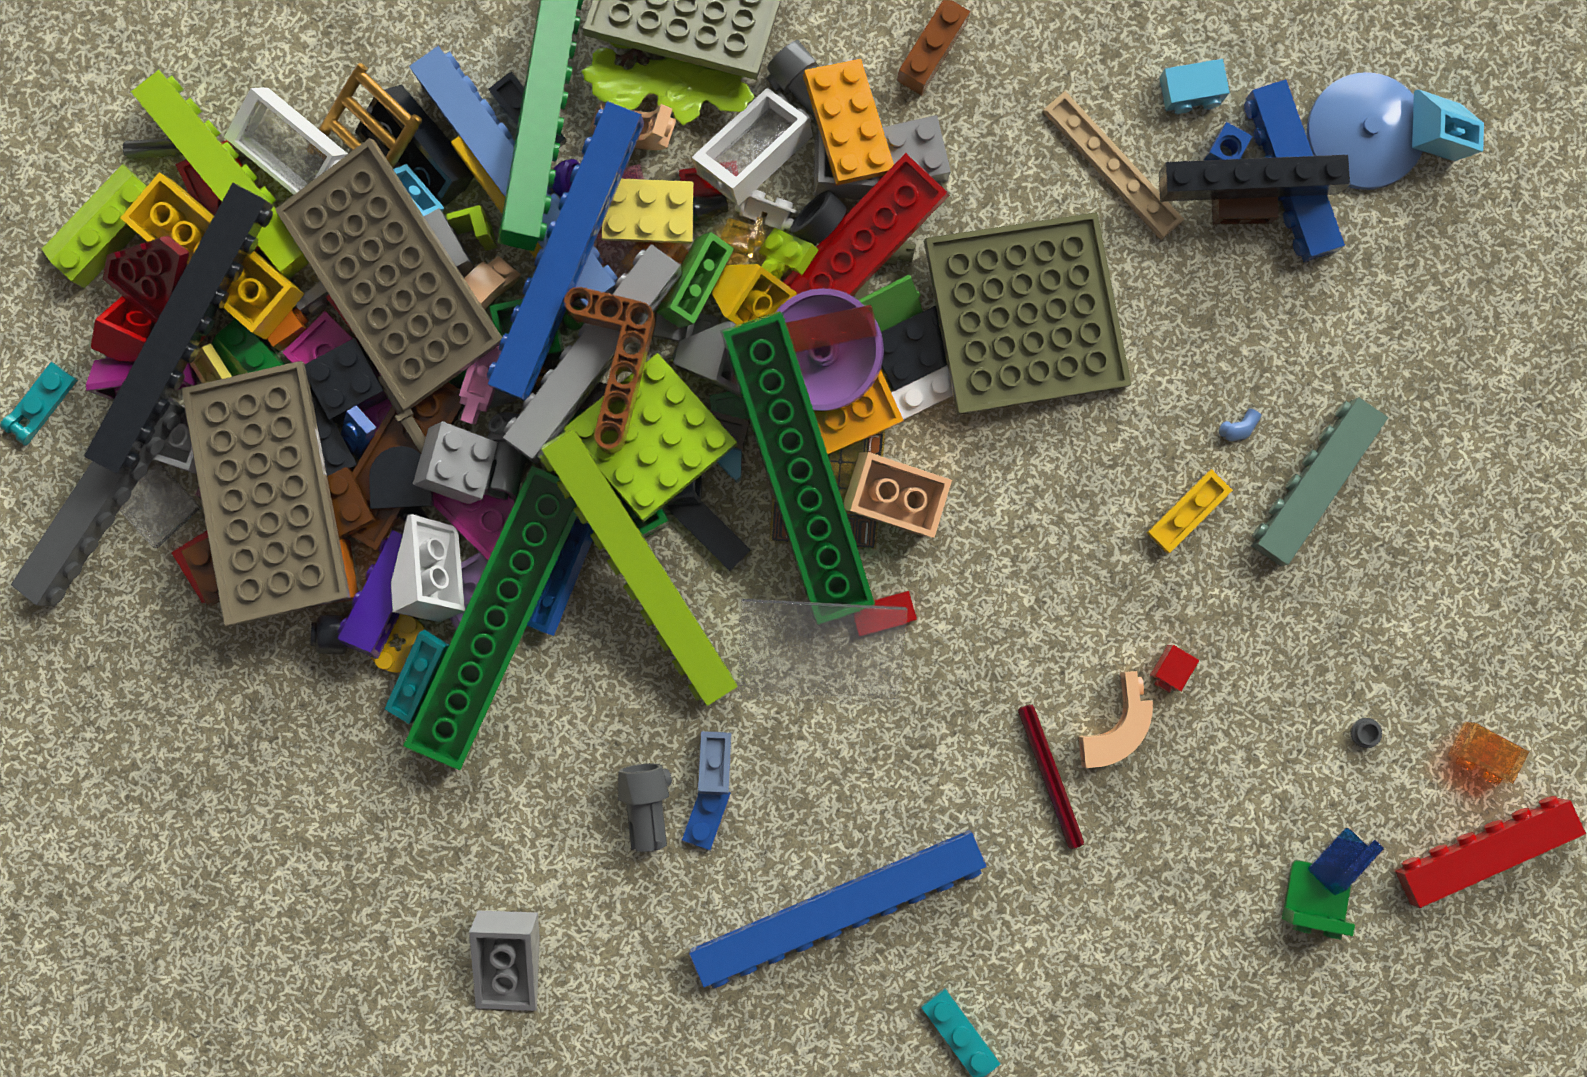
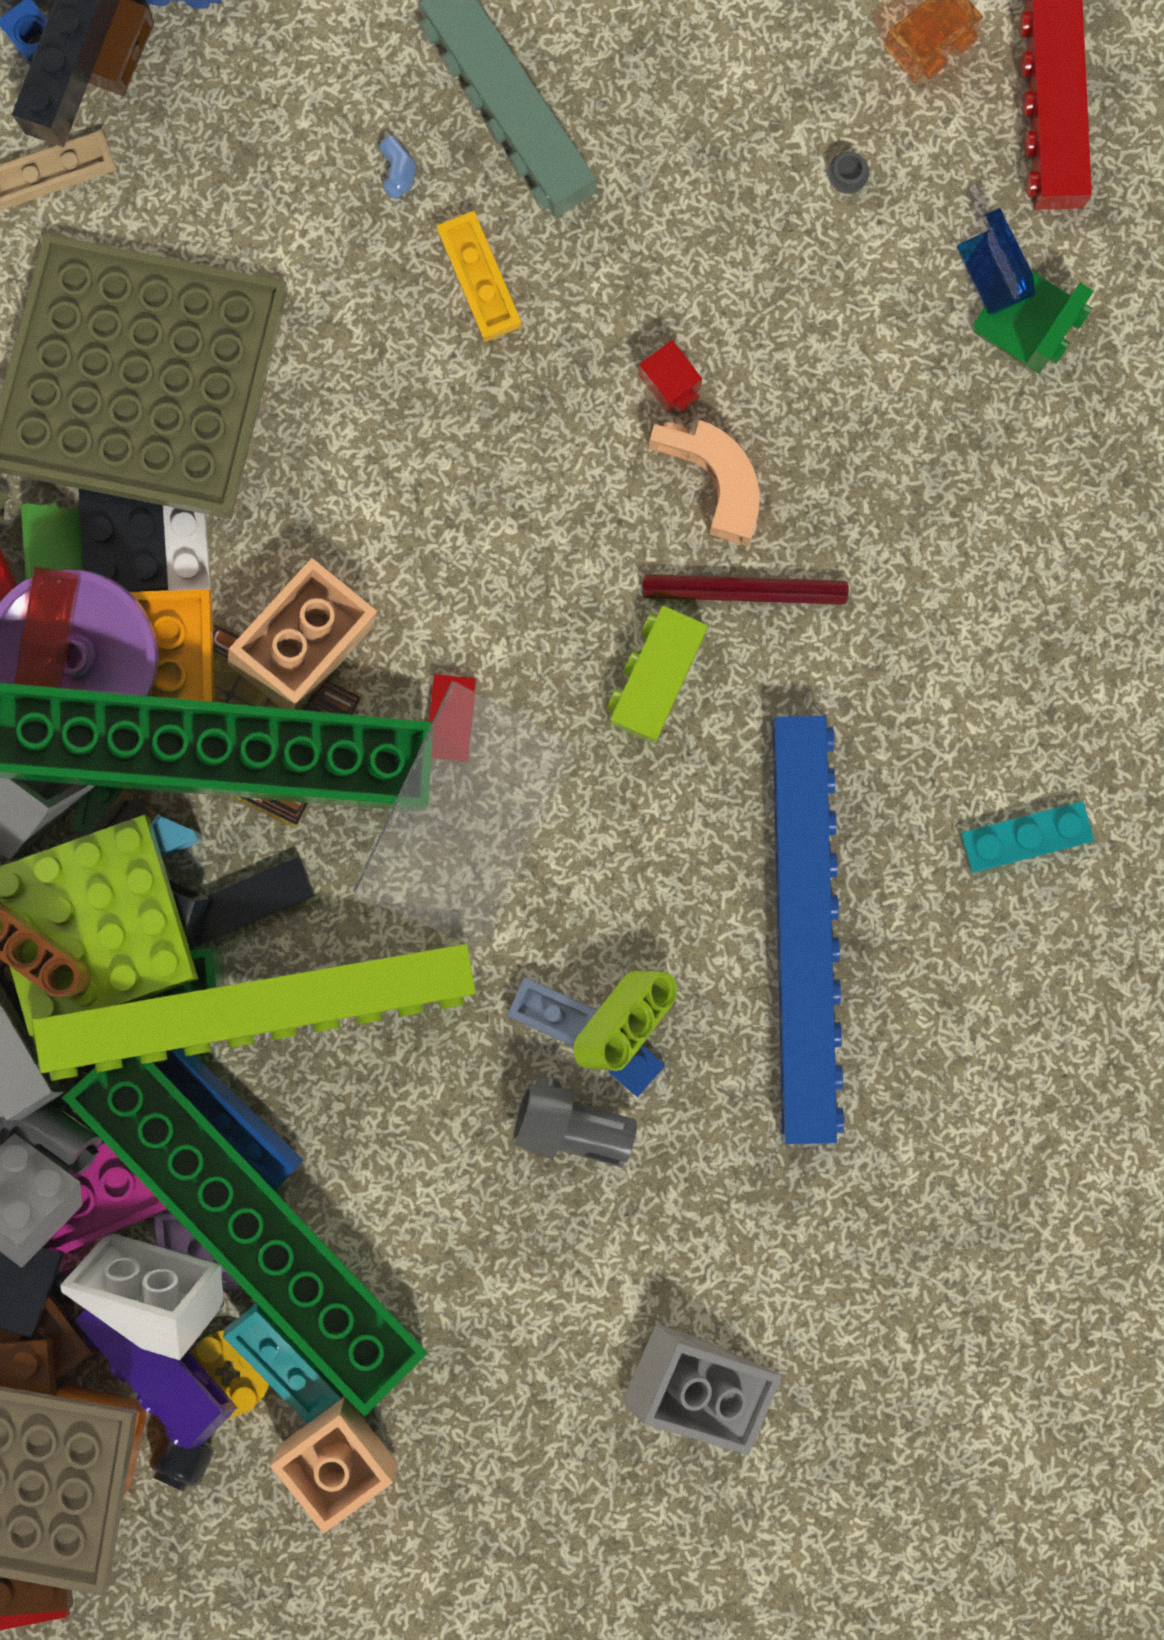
camera: 65 degrees left, 0 degrees up
none -> light nougat brick [270,1397,398,1534]
none -> lime beam [573,970,677,1071]
none -> lime brick [606,605,708,744]

